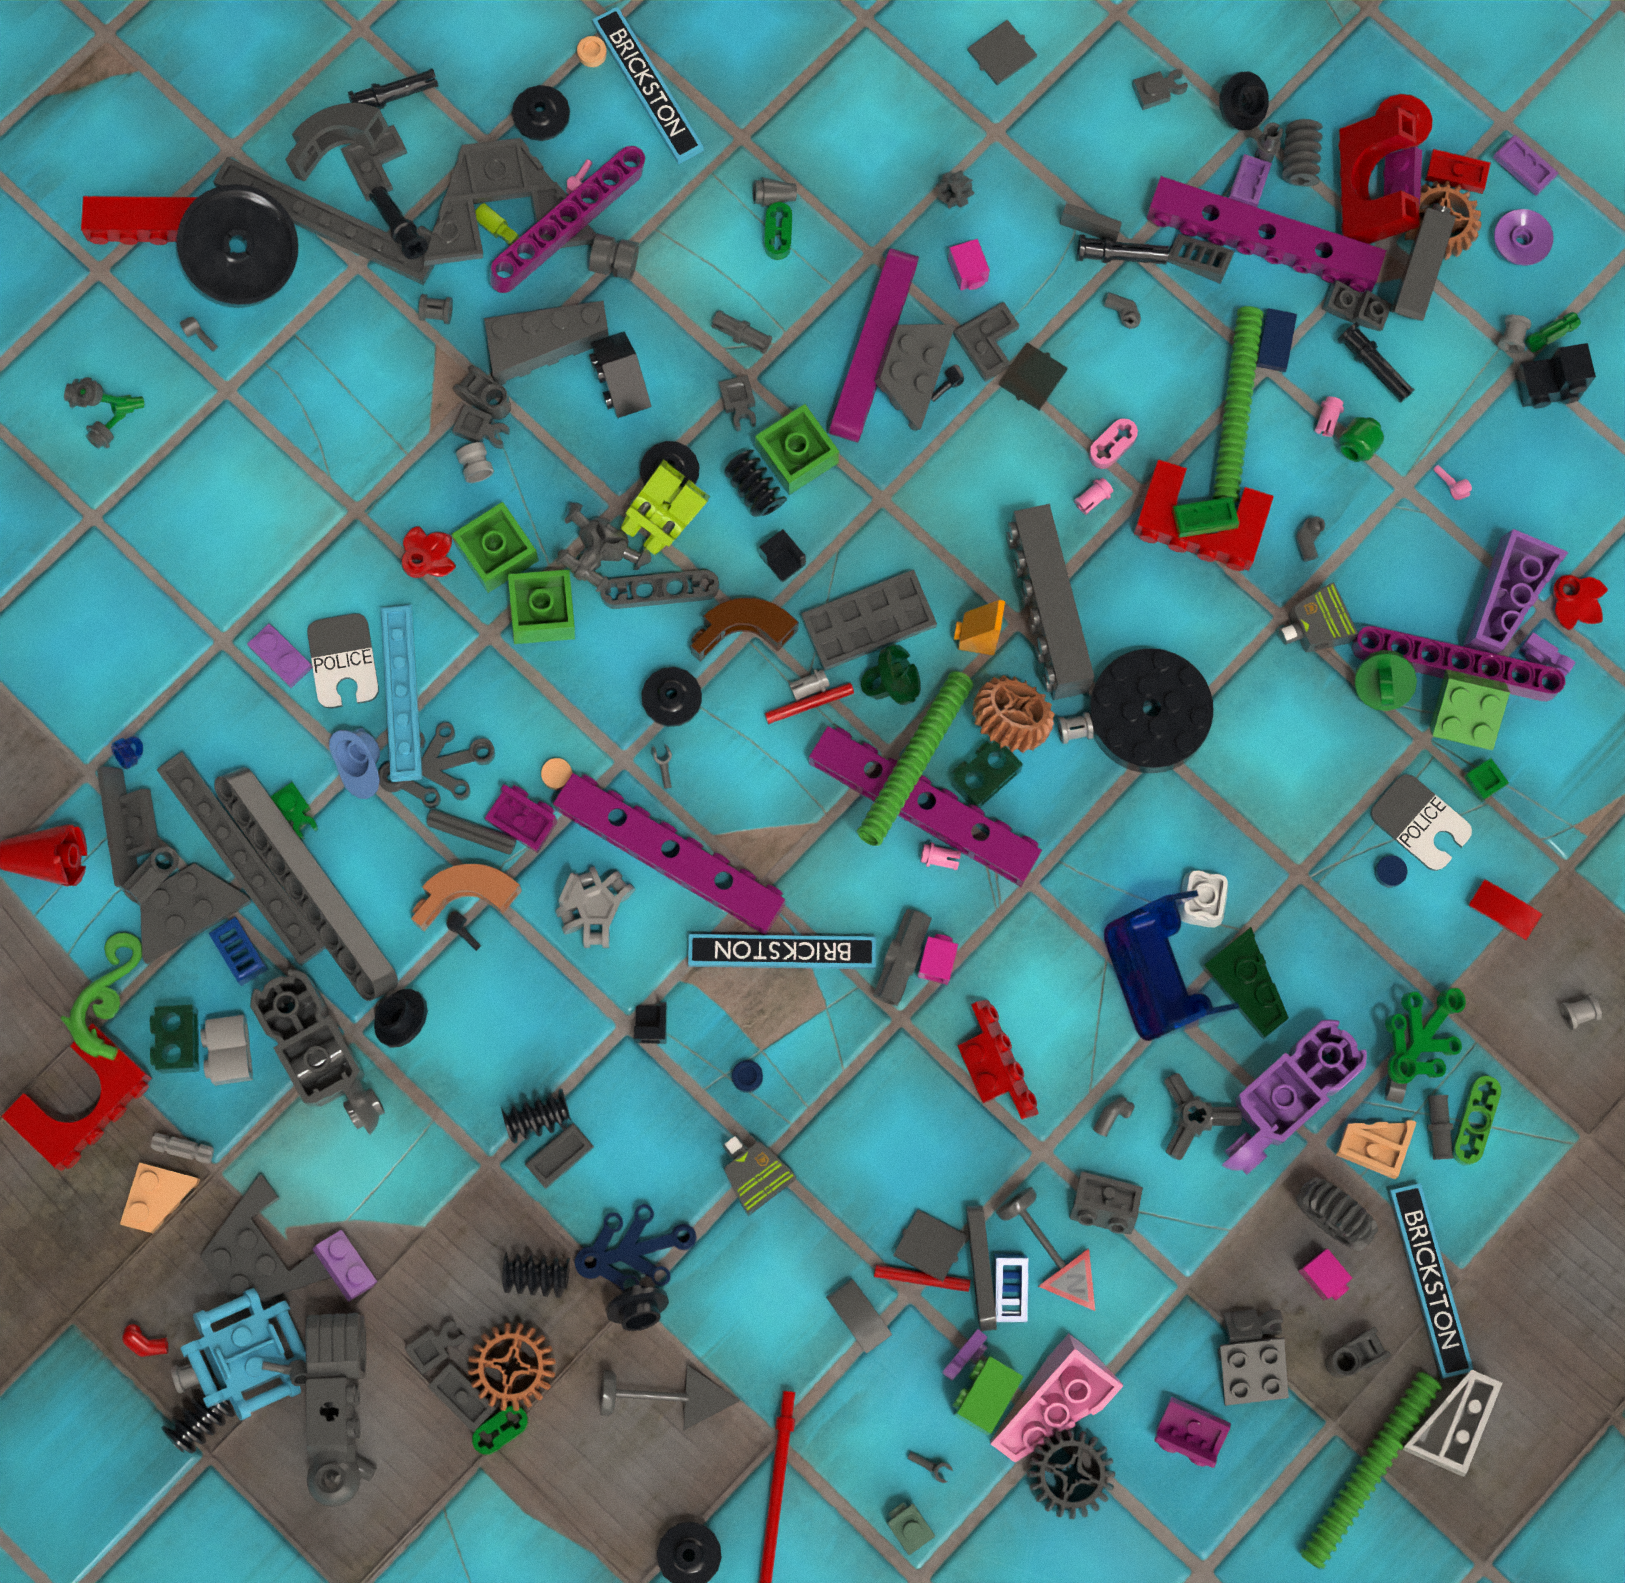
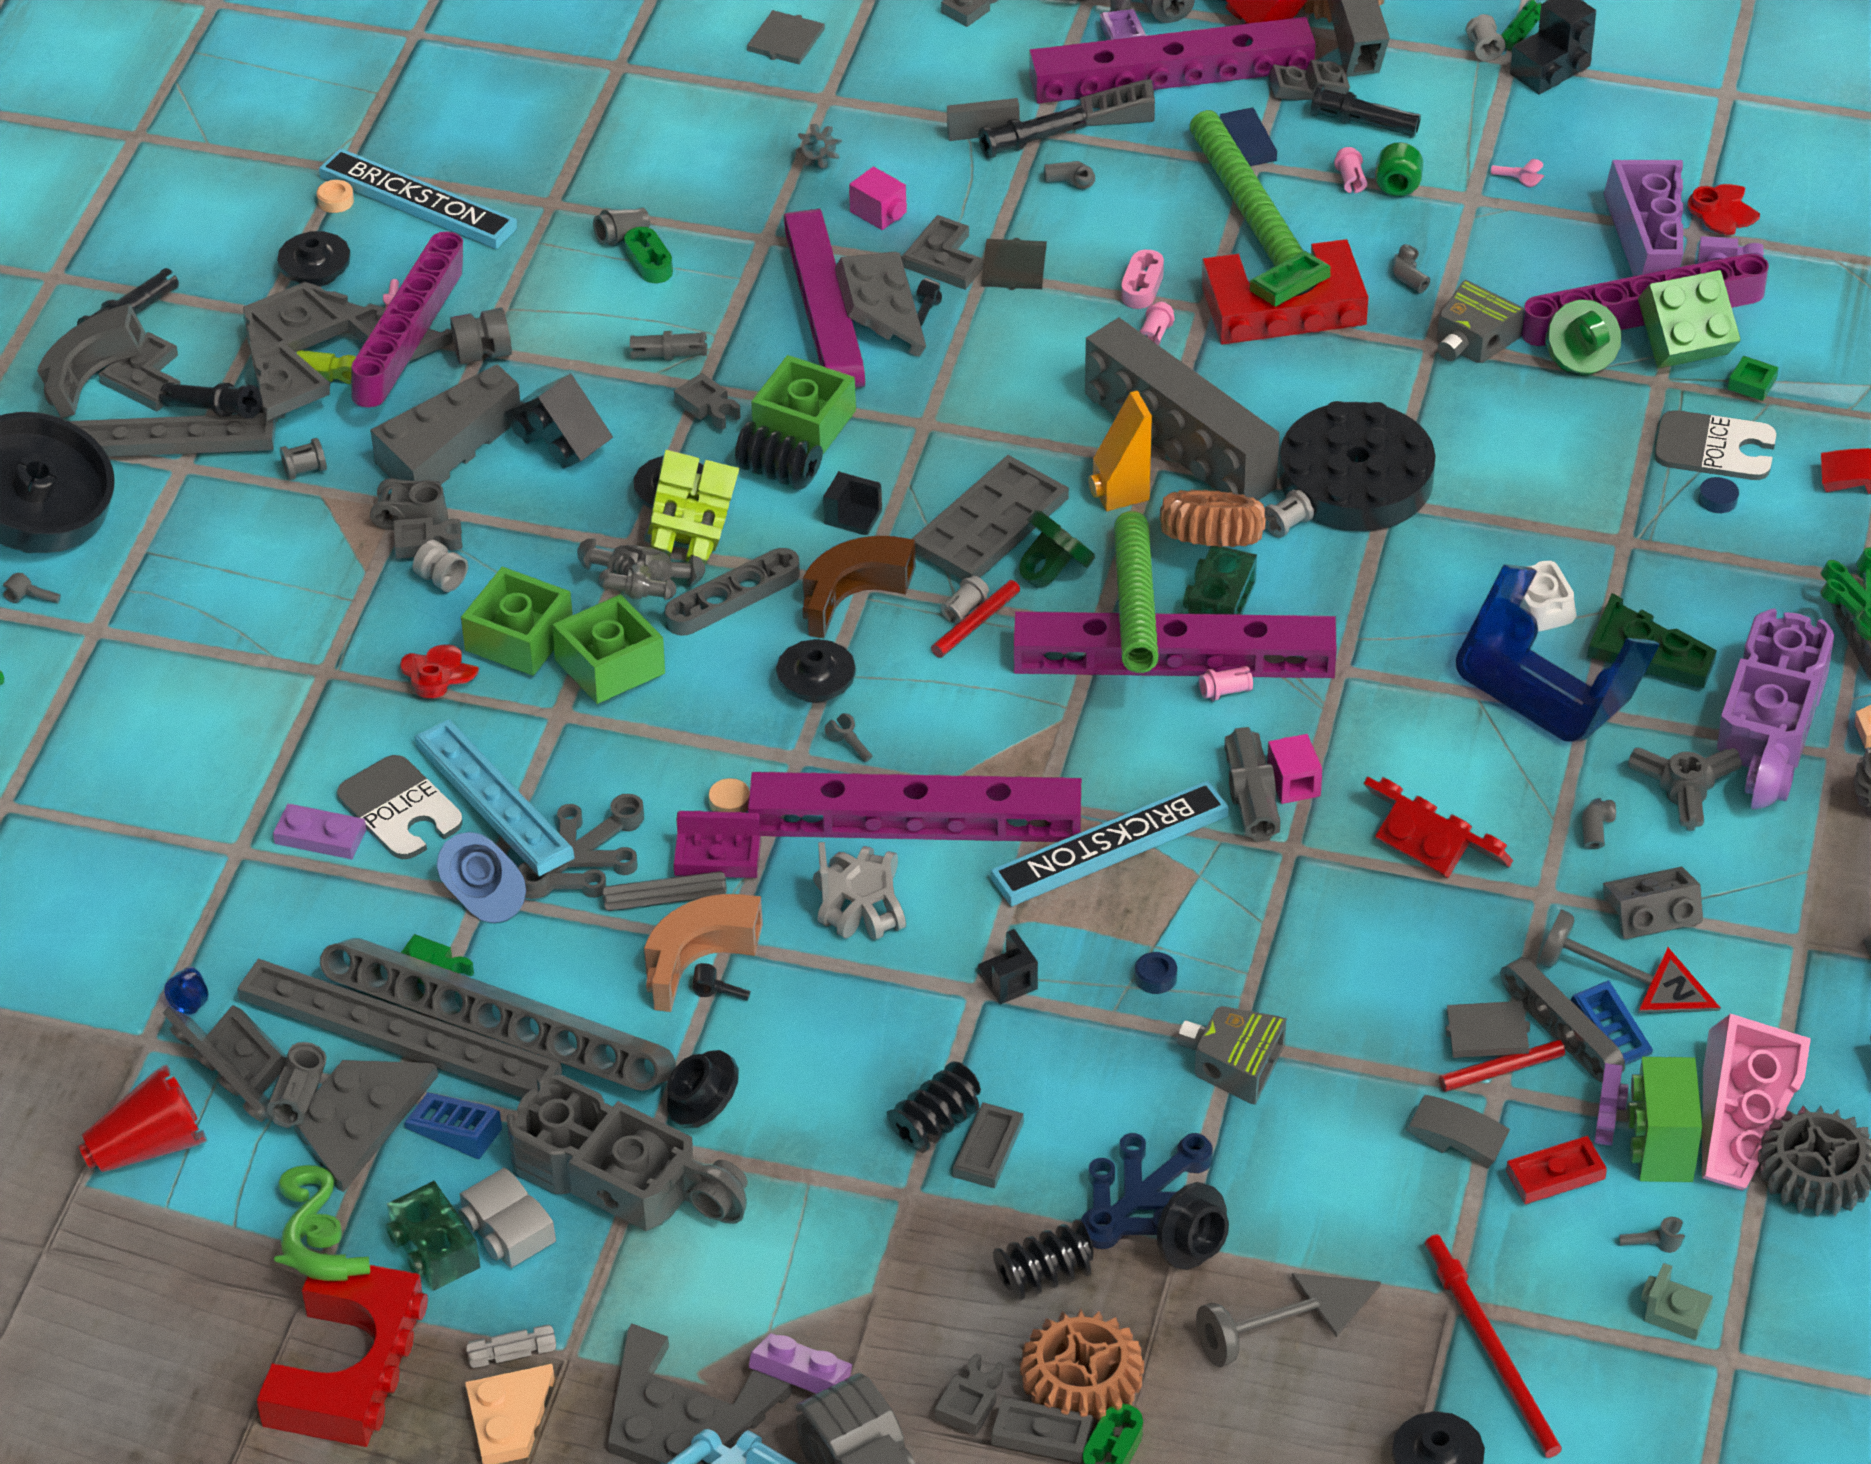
camera: 25 degrees left, 30 degrees down
none -> red plate [1506,1135,1607,1204]

